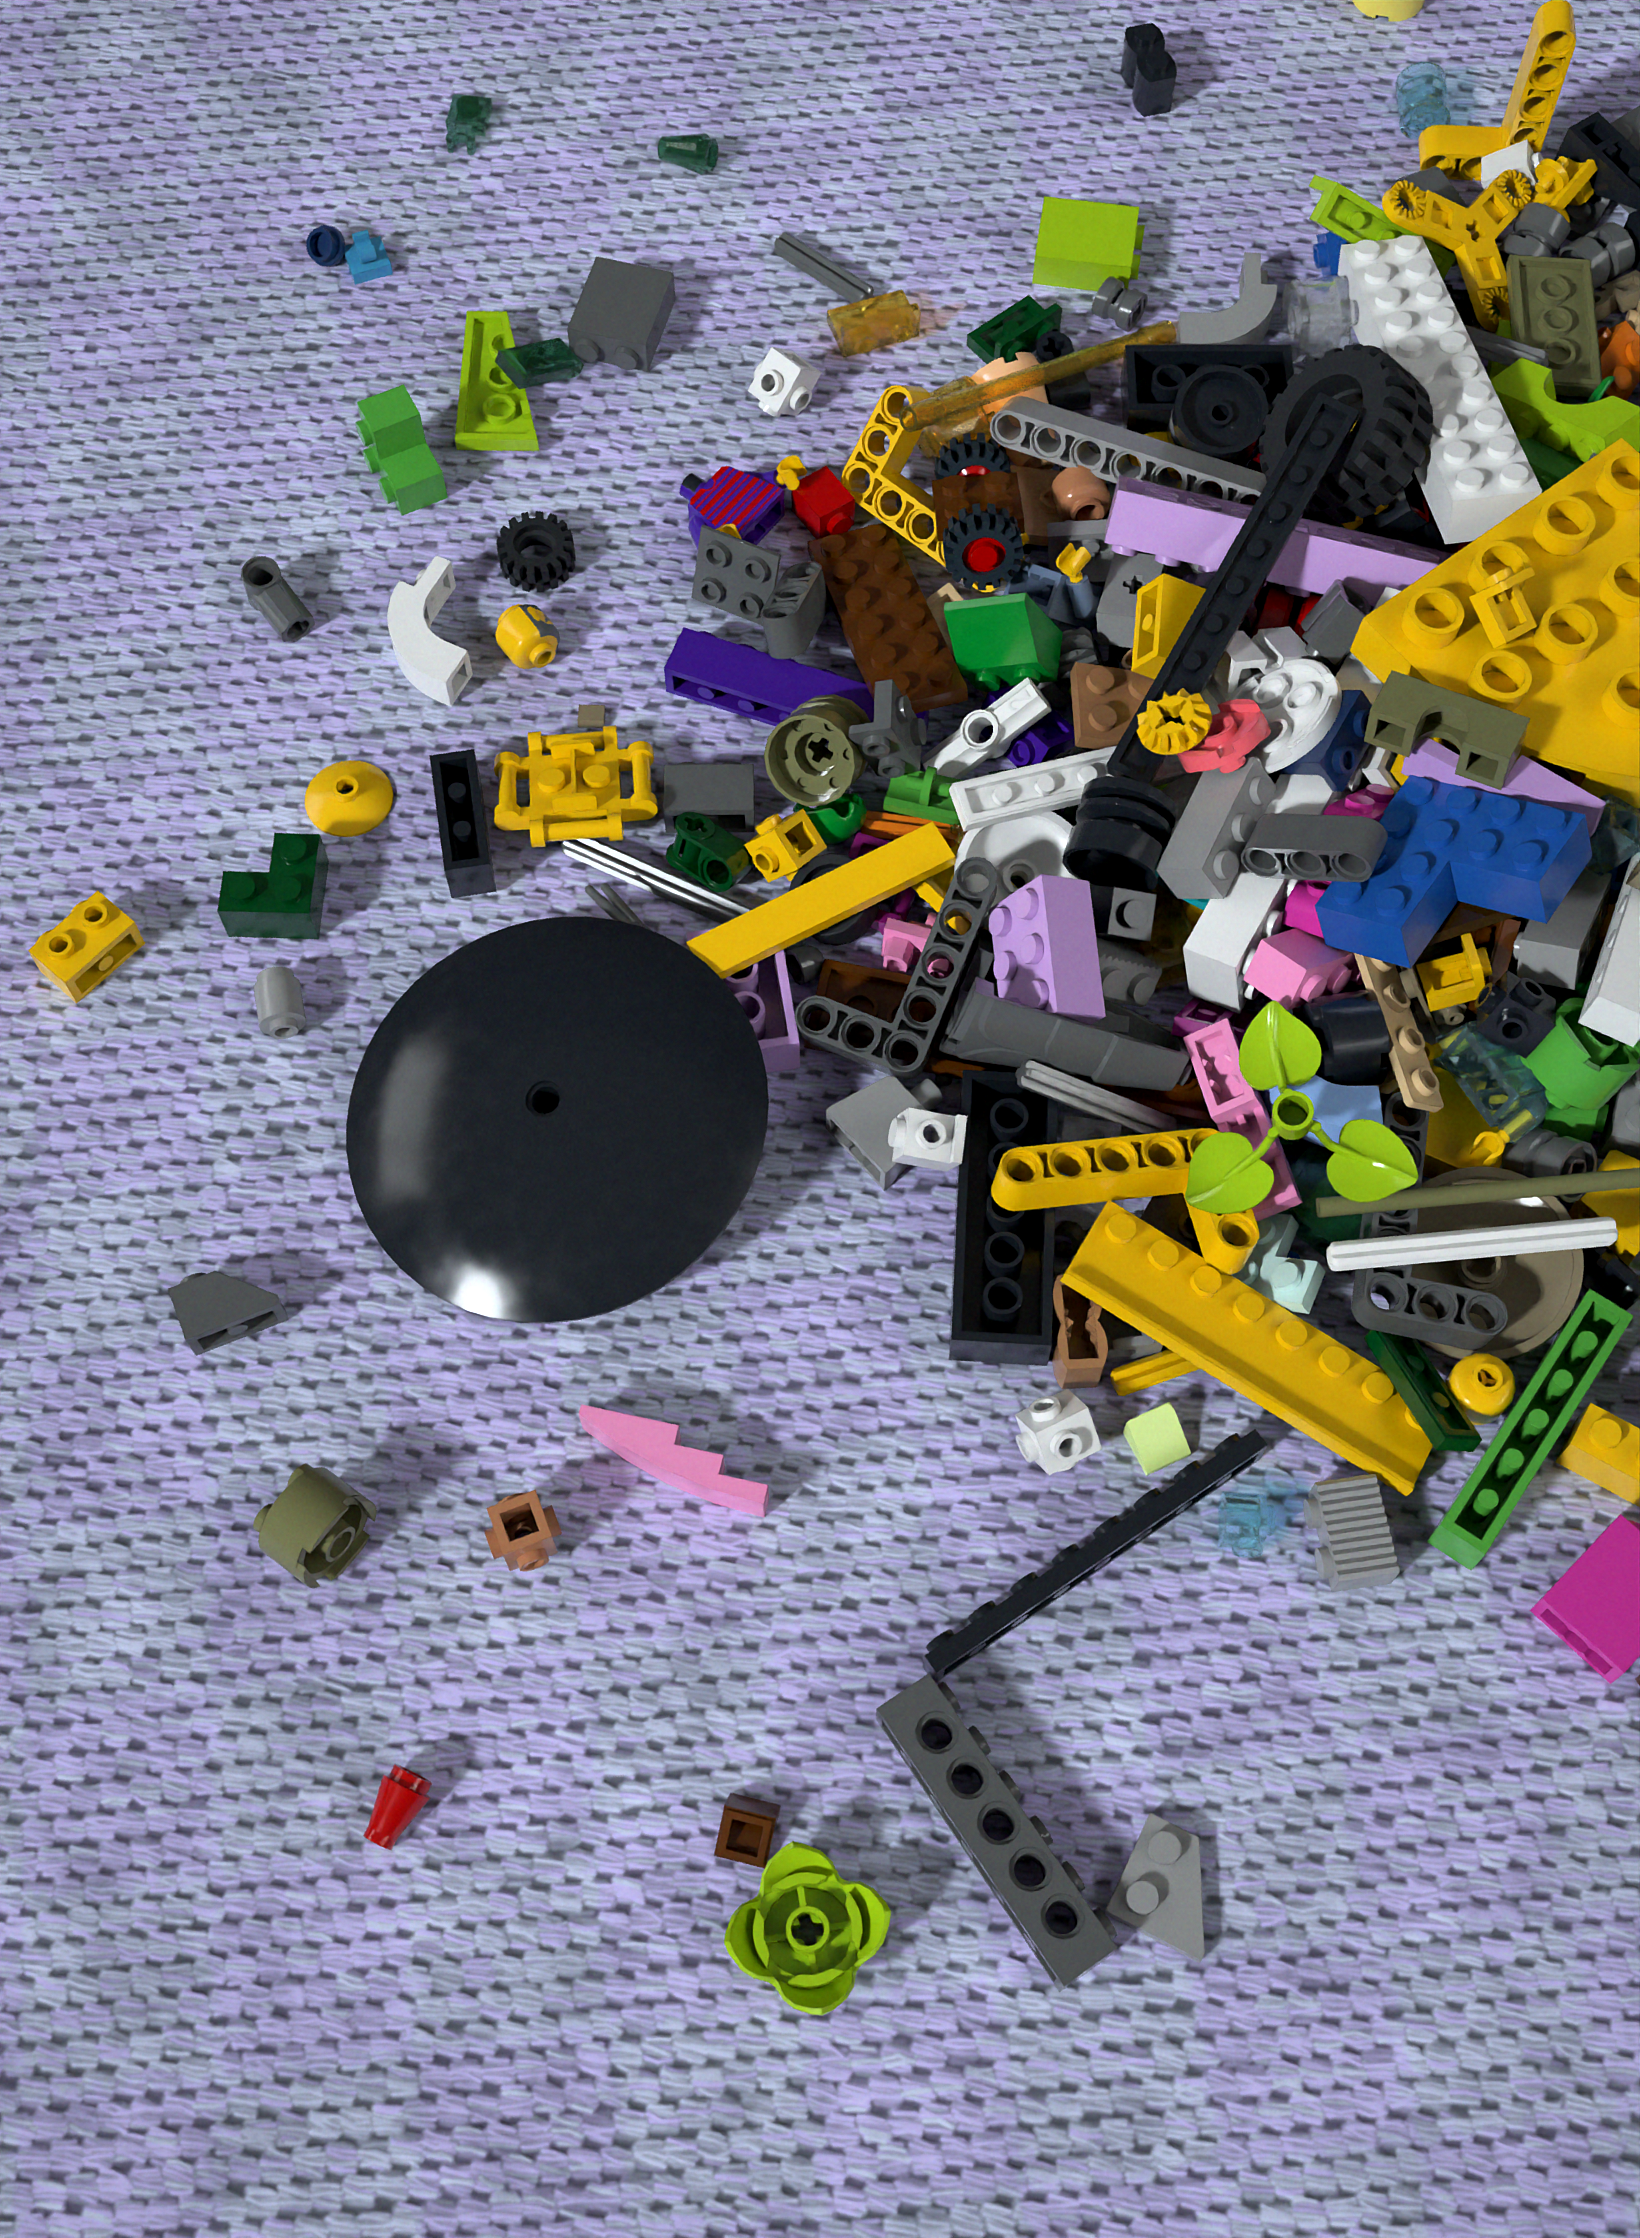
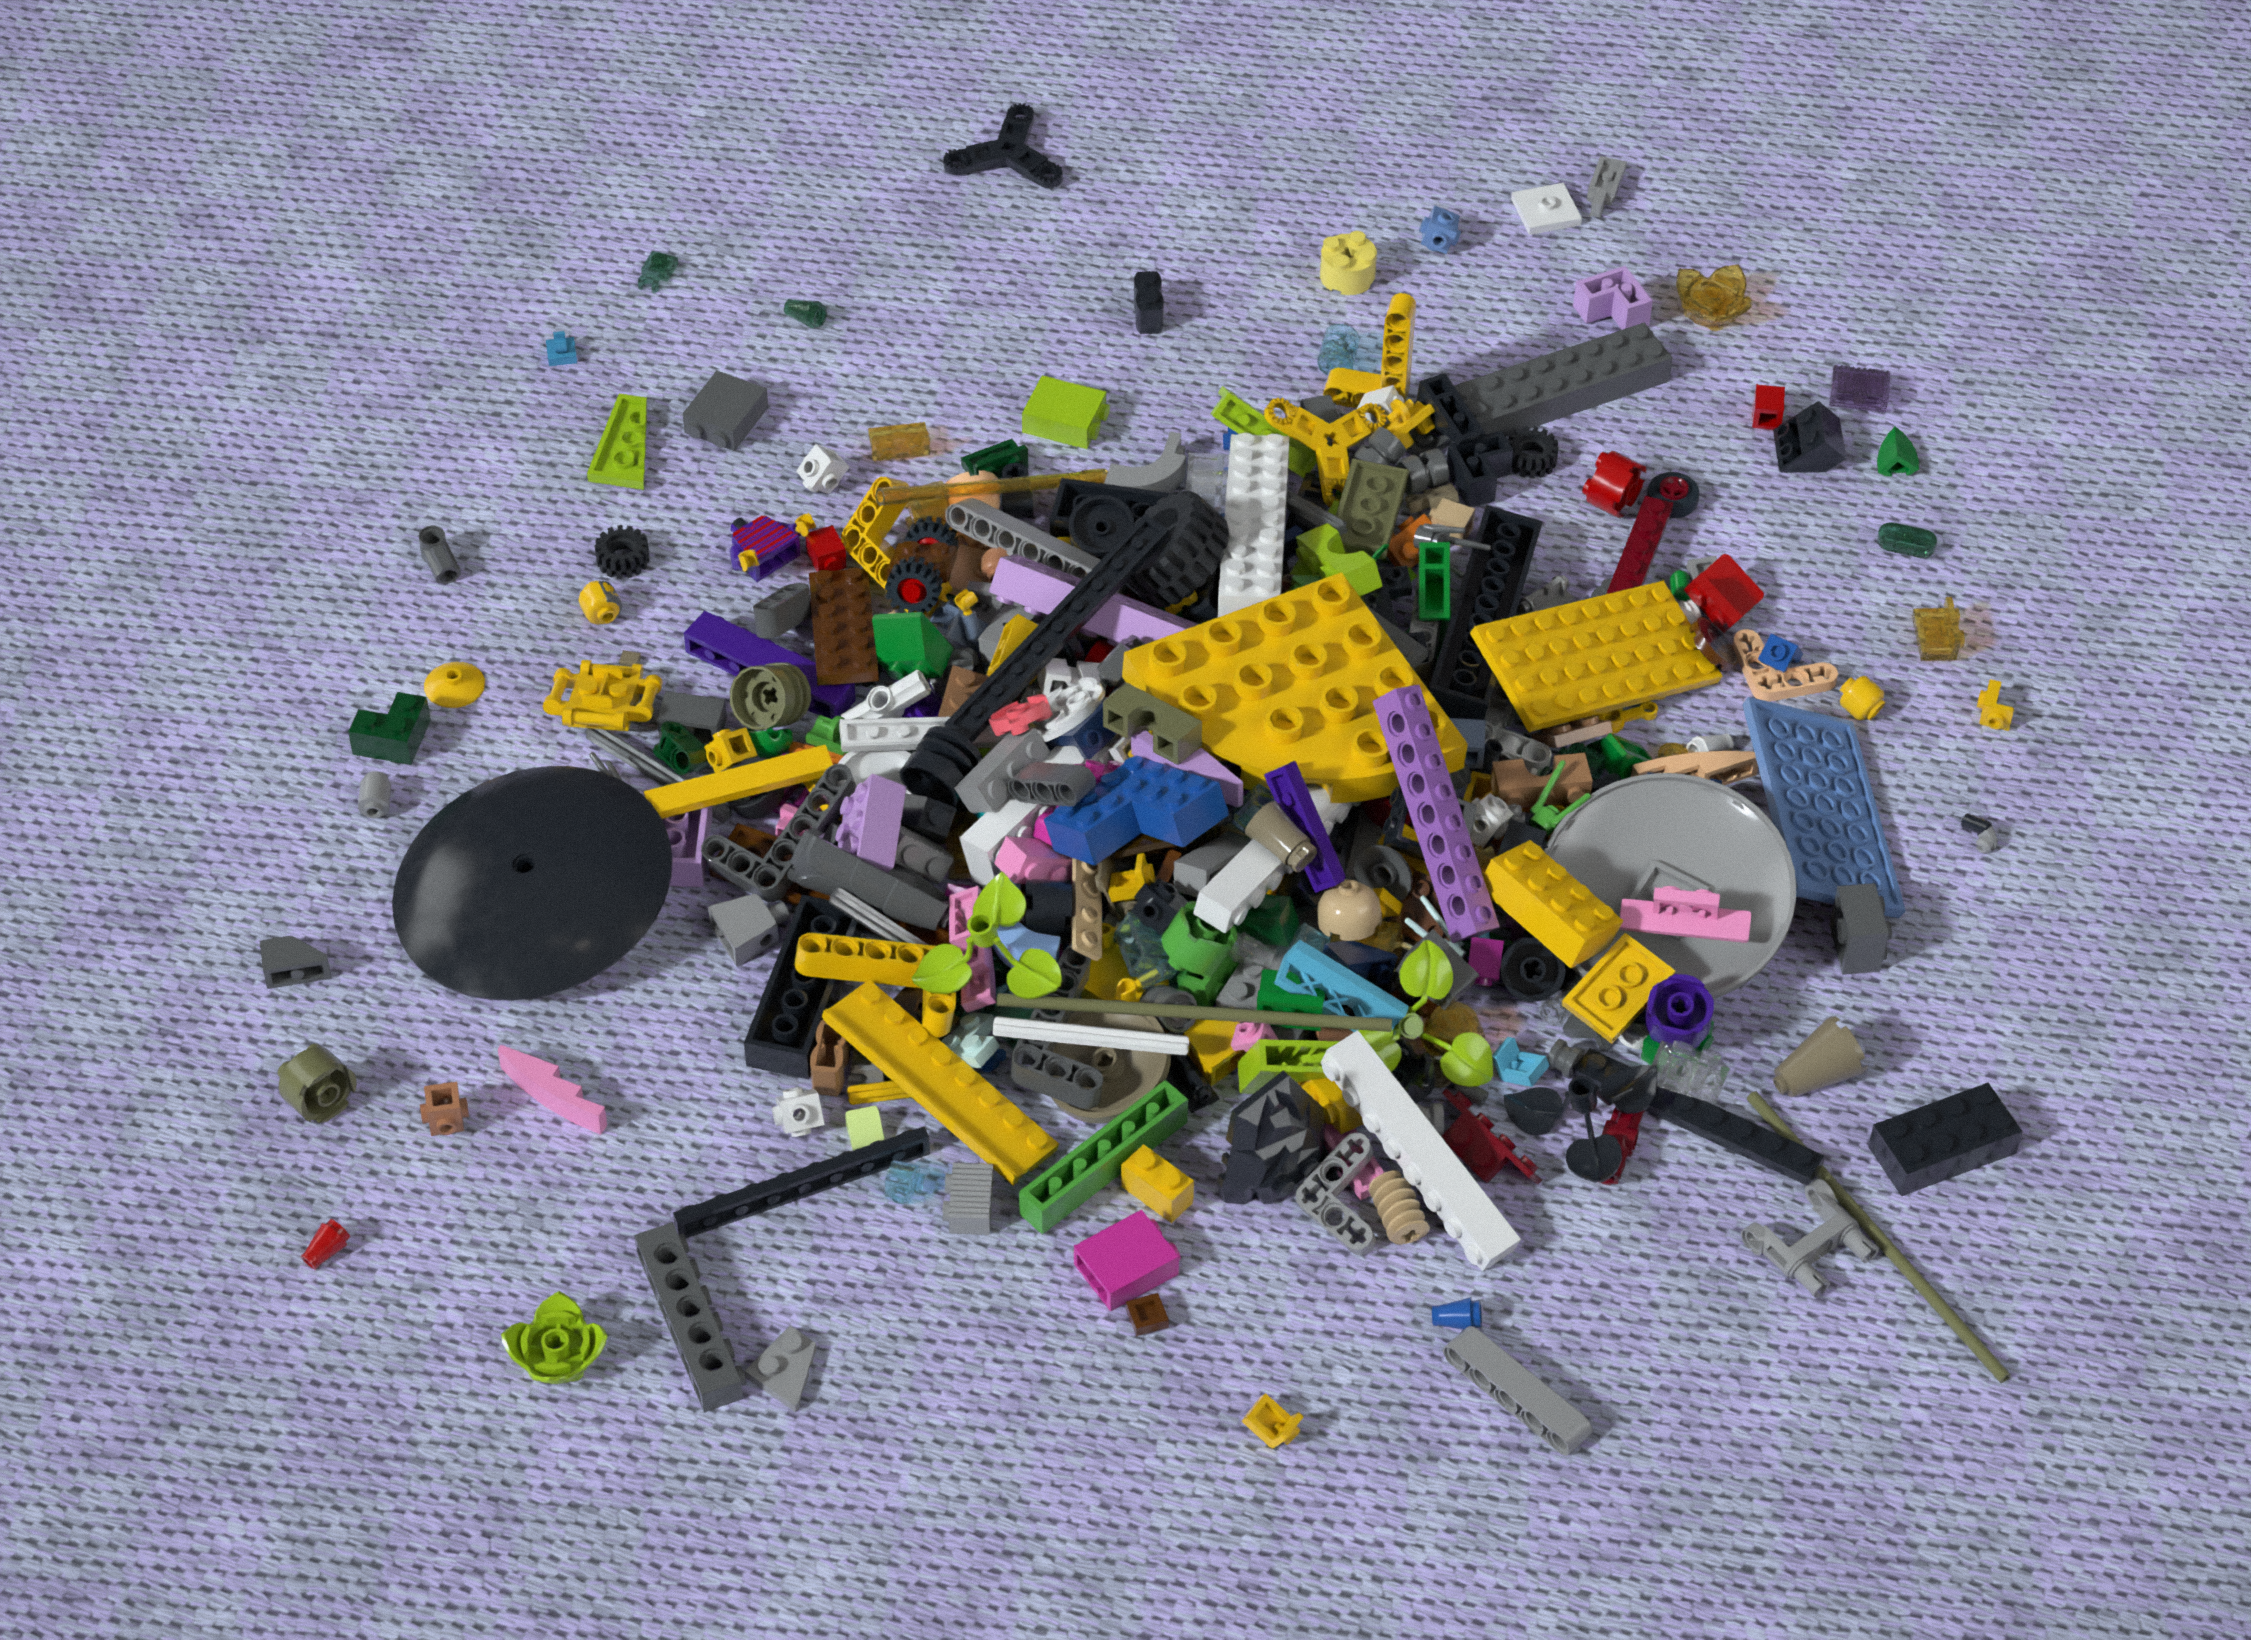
camera: 10 degrees right, 15 degrees down
yellow brick [28,890,145,1003] -> none
dark blue plate [306,225,345,267] -> none
bright green brick [355,384,448,516] -> none
white arch [387,555,473,706] -> none
black brick [429,749,497,898] -> none
clear green plate [495,337,584,389] -> none
dark grey hinge [691,525,781,626] -> none
reddish brown slope [714,1793,781,1868] -> none
dark grey axle [774,232,874,308] -> none
dark grey hinge [786,945,824,985] -> none
dark grey bracket [849,679,927,778] -> none
white brick [888,1108,967,1172] -> none
dark grey wheel [1092,276,1148,332] -> none
yellow gear [1136,688,1212,755] -> none
dark green tile [1364,1330,1482,1452] -> none
yellow head [1445,1353,1516,1425] -> none
yellow bracket [1469,566,1537,649] -> none

